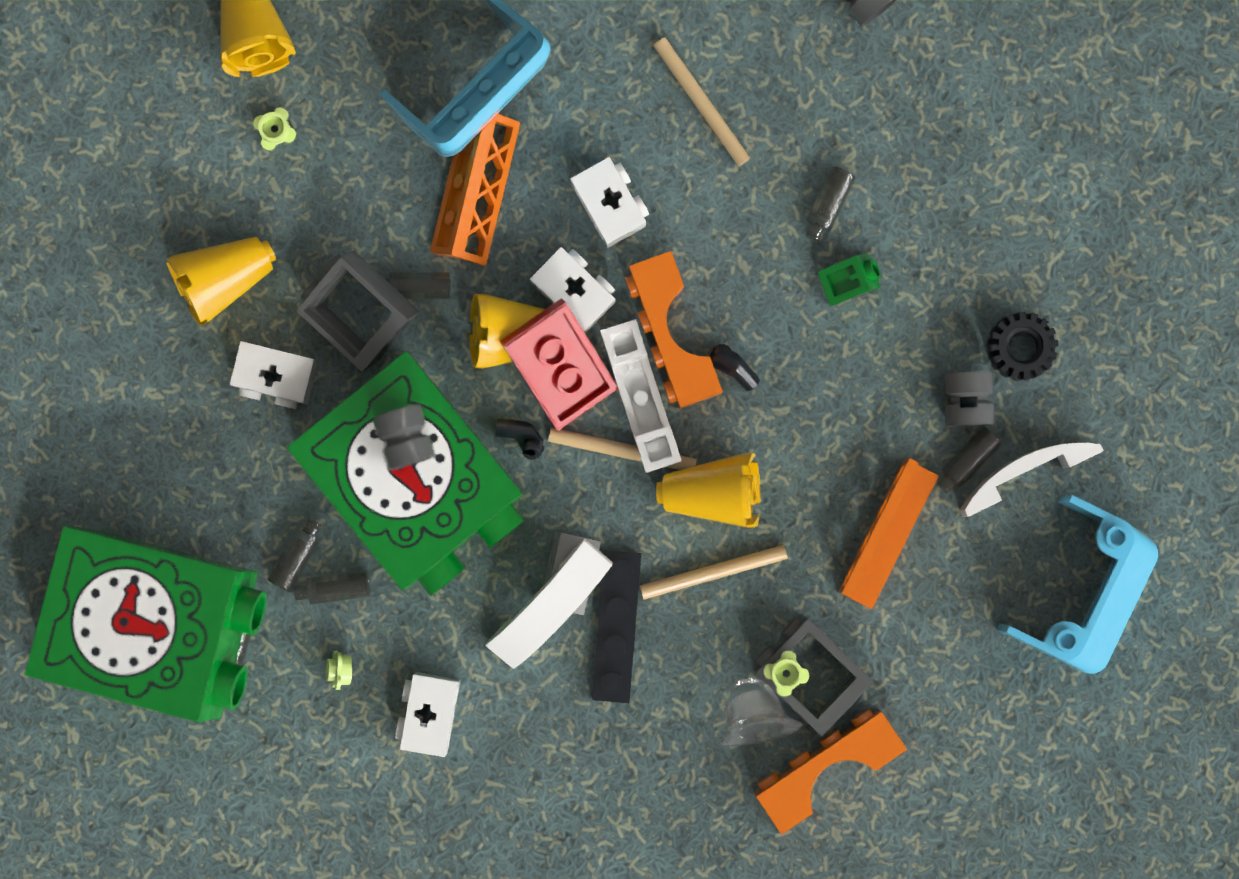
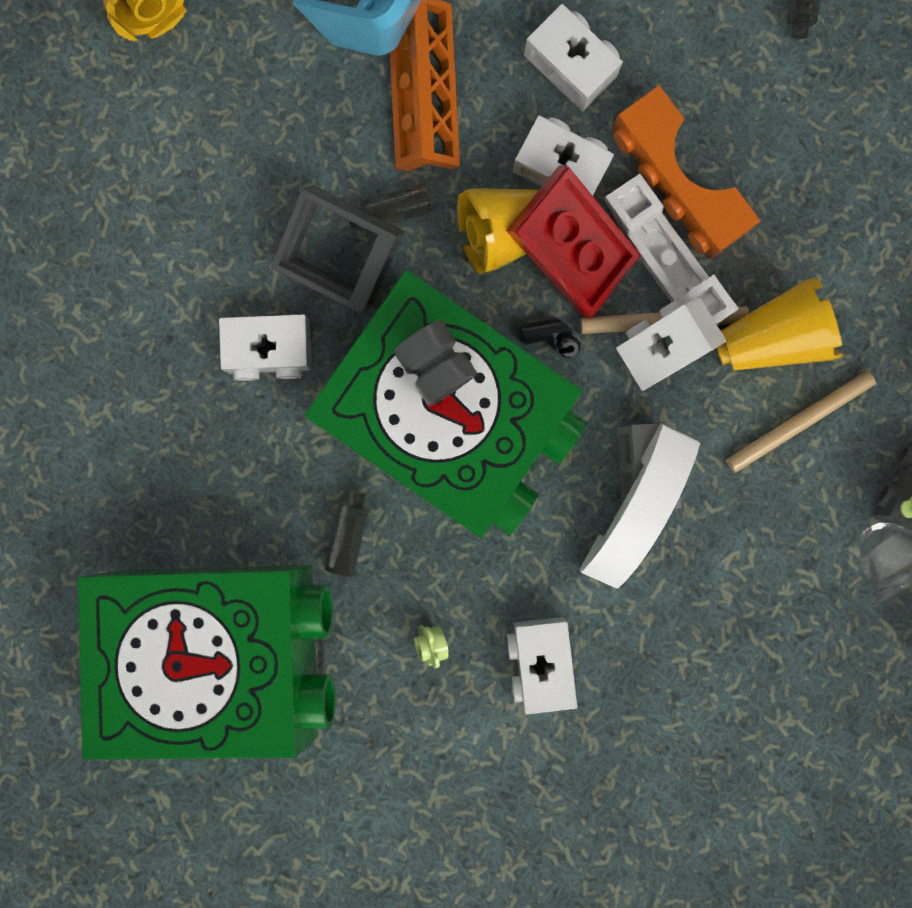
camera: 20 degrees left, 0 degrees up
yellow cone [166,237,276,326] -> none
yellowish green plate [253,108,296,150] -> none
clear smoke cylinder [294,570,371,605] -> none
black plate [592,550,642,703] -> none
black arm [710,344,760,391] -> none
green bracket [817,253,881,306] -> none
none -> white brick [616,297,726,391]

